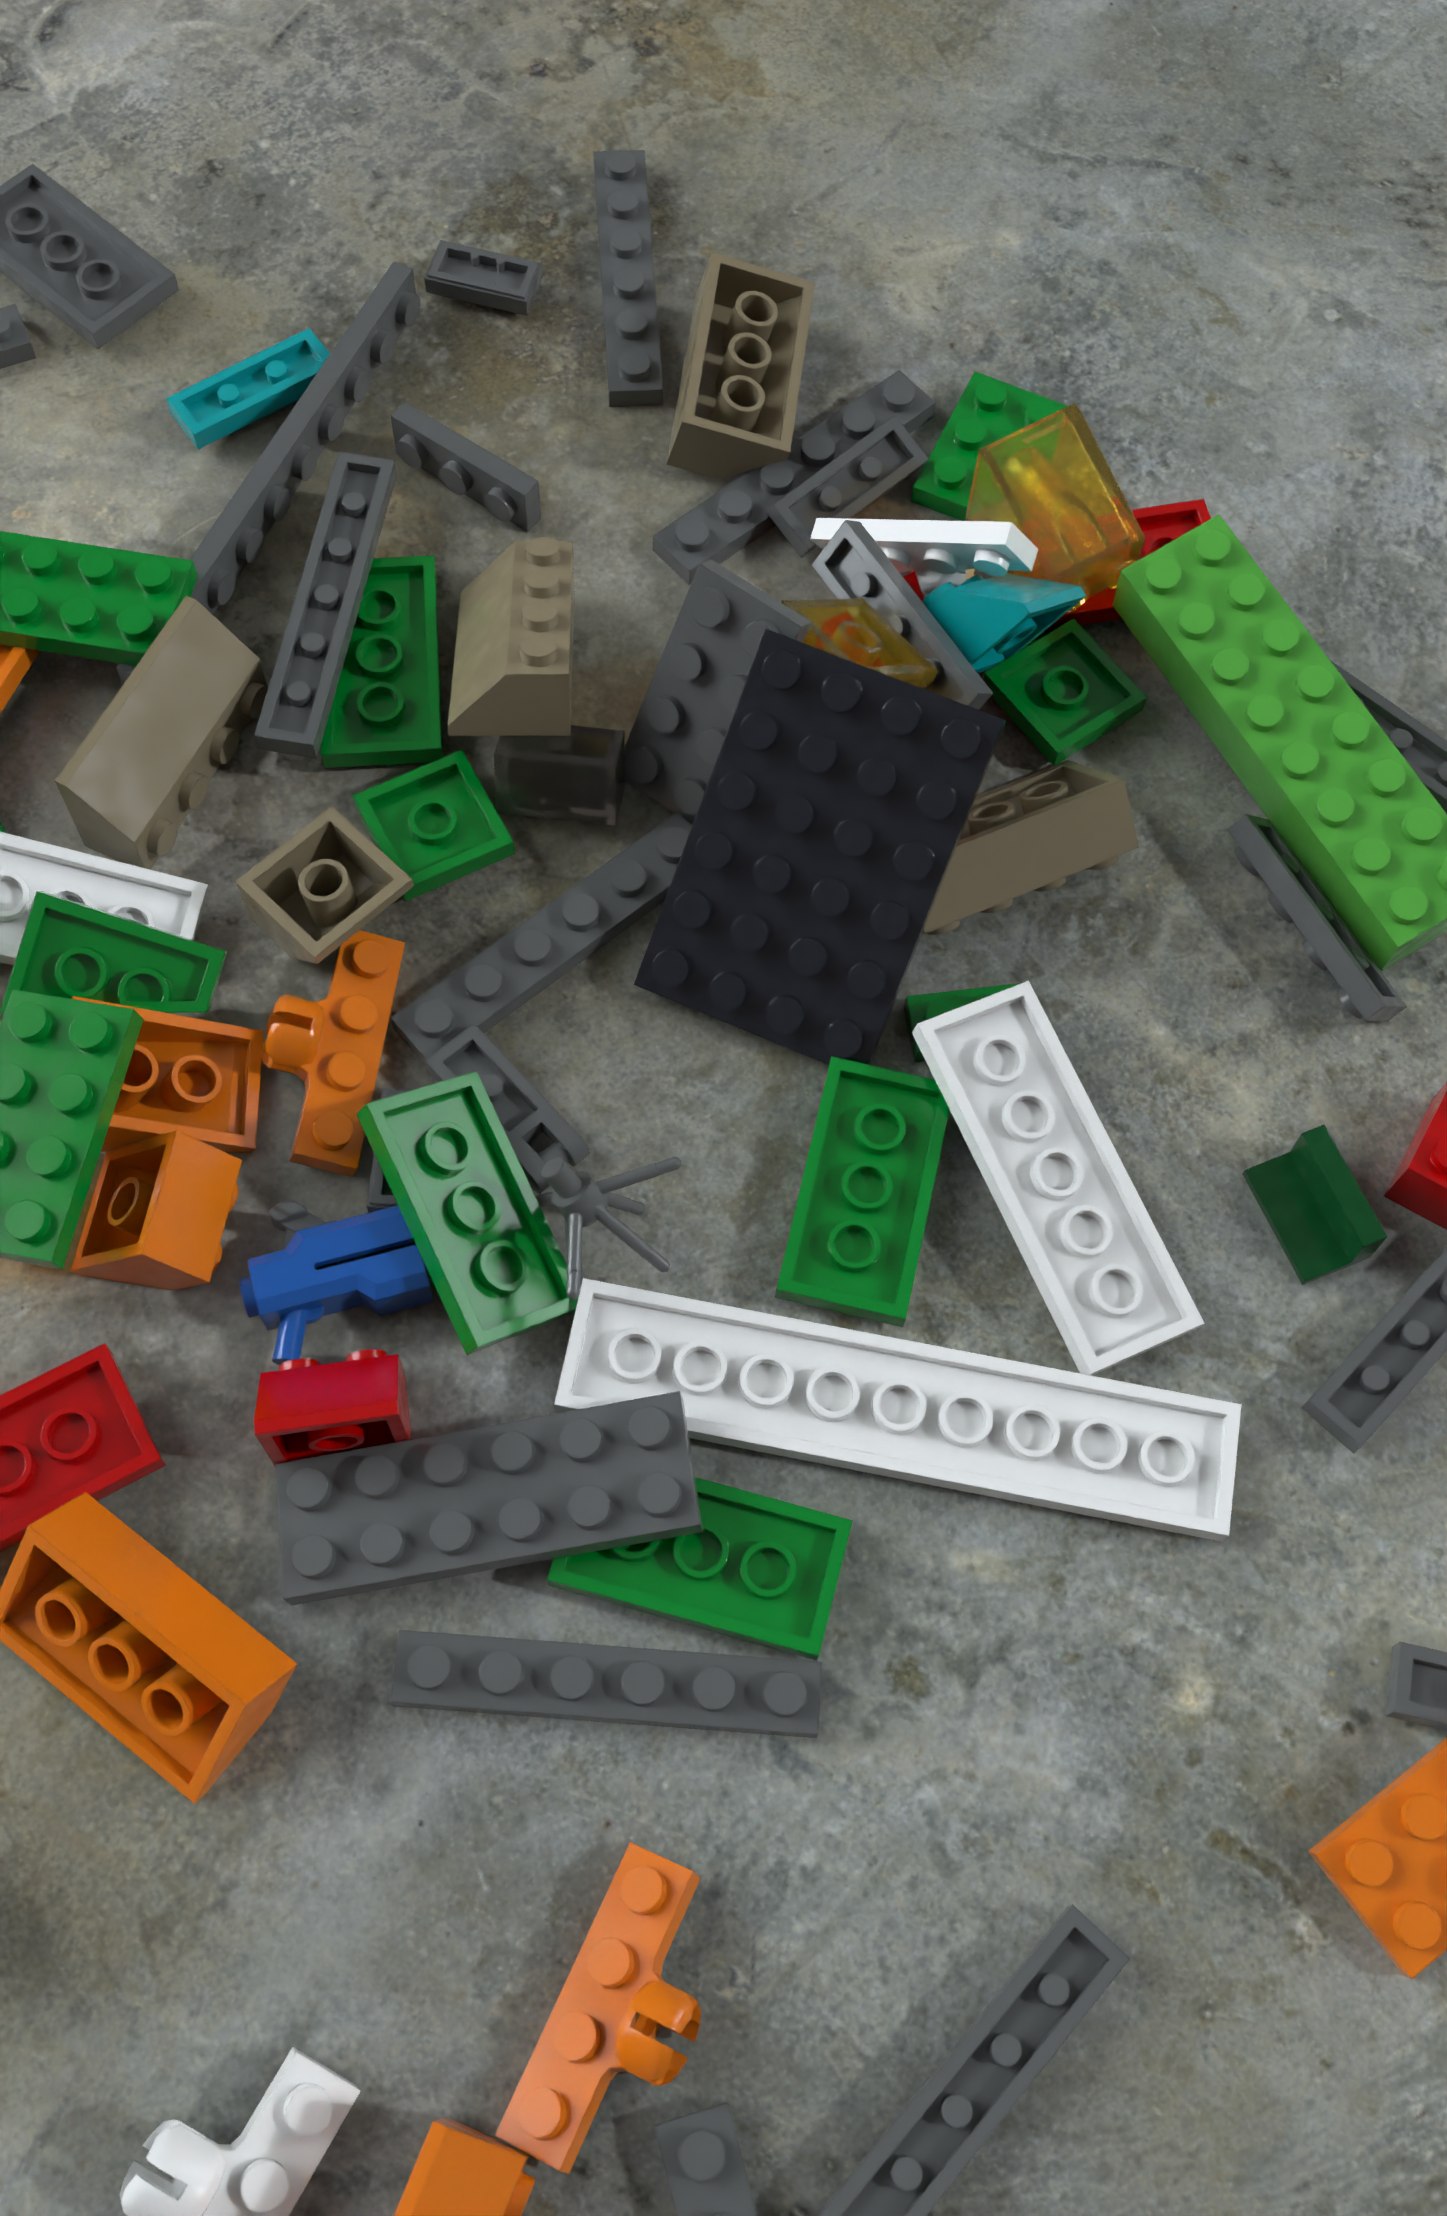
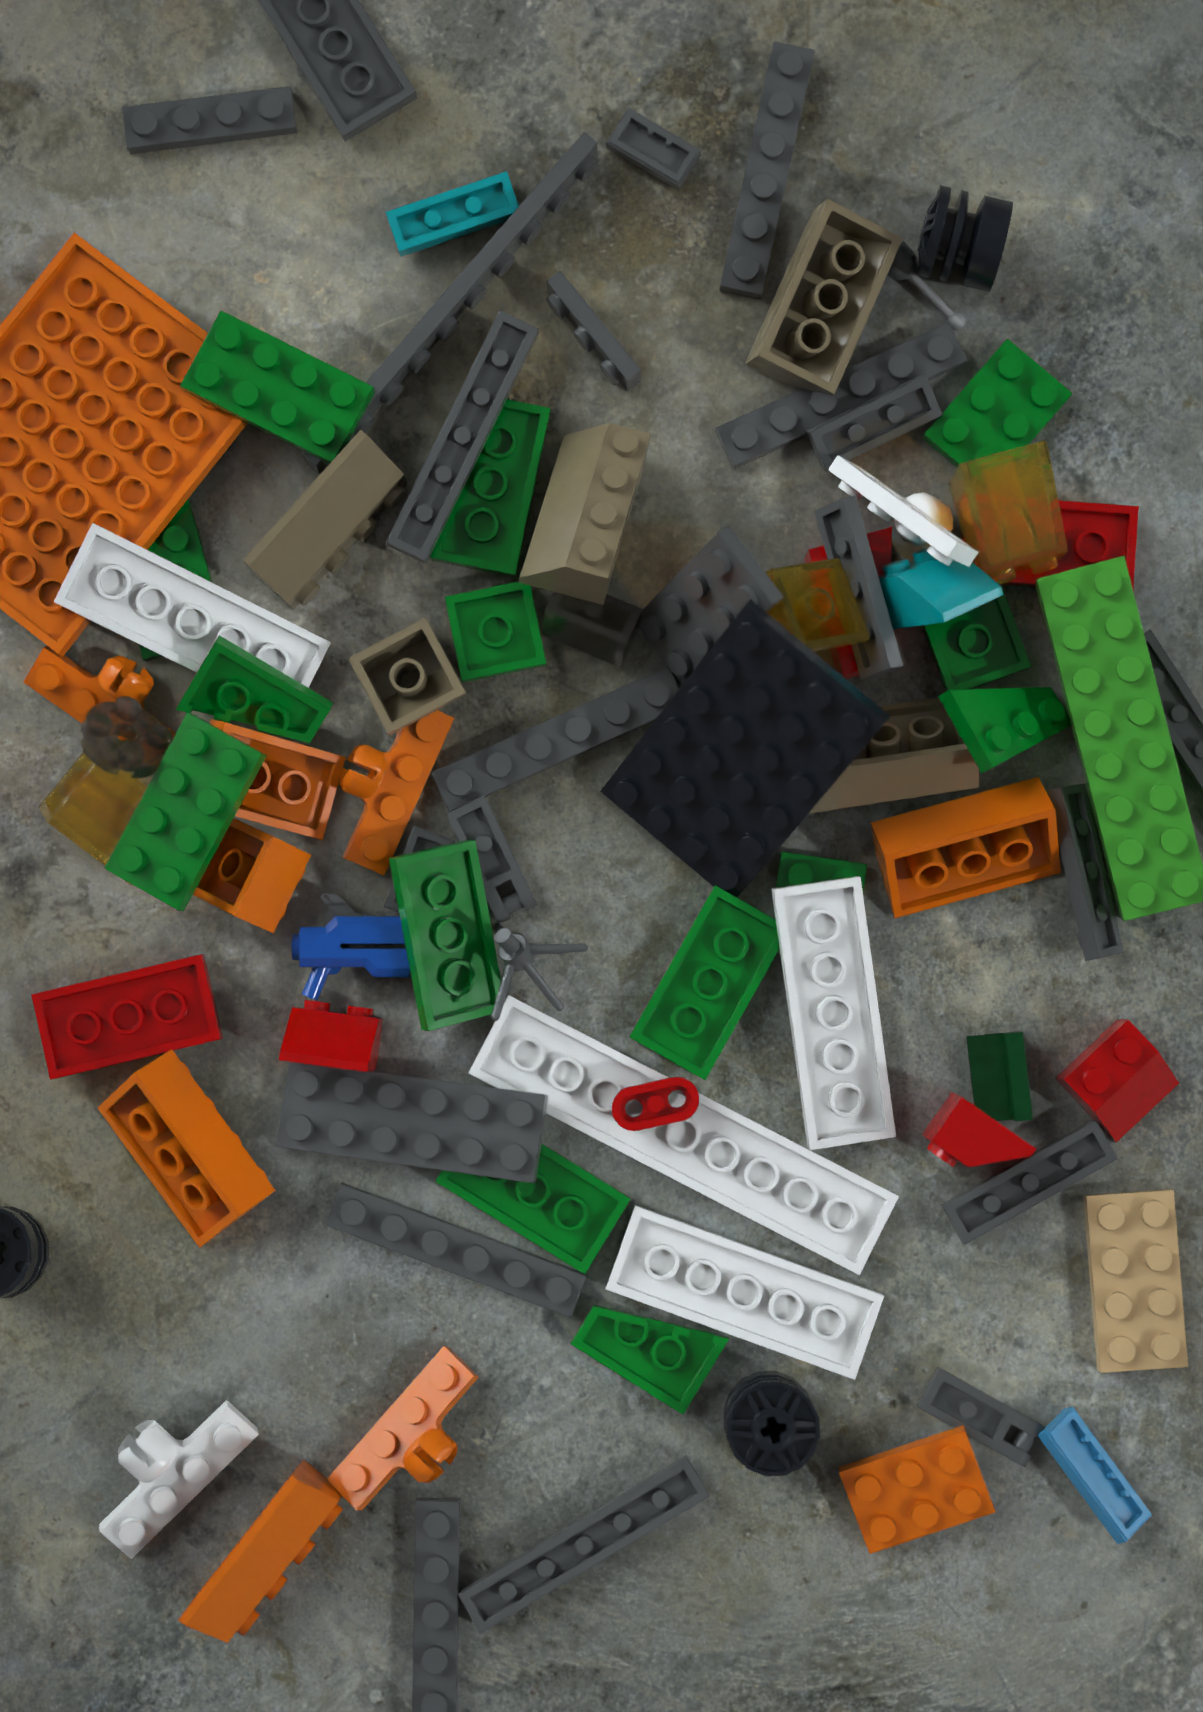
camera: 25 degrees right, 20 degrees up
none -> green wing [570,1304,729,1415]
none -> white plate [606,1205,884,1380]
none -> red plate [612,1077,699,1131]
none -> black wheel [723,1371,820,1476]
none -> orange slope [871,777,1061,919]
none -> hinge [887,241,965,330]
none -> black wheel [917,185,1013,292]
none -> red slope [922,1092,1036,1167]
none -> green wing [938,687,1071,773]

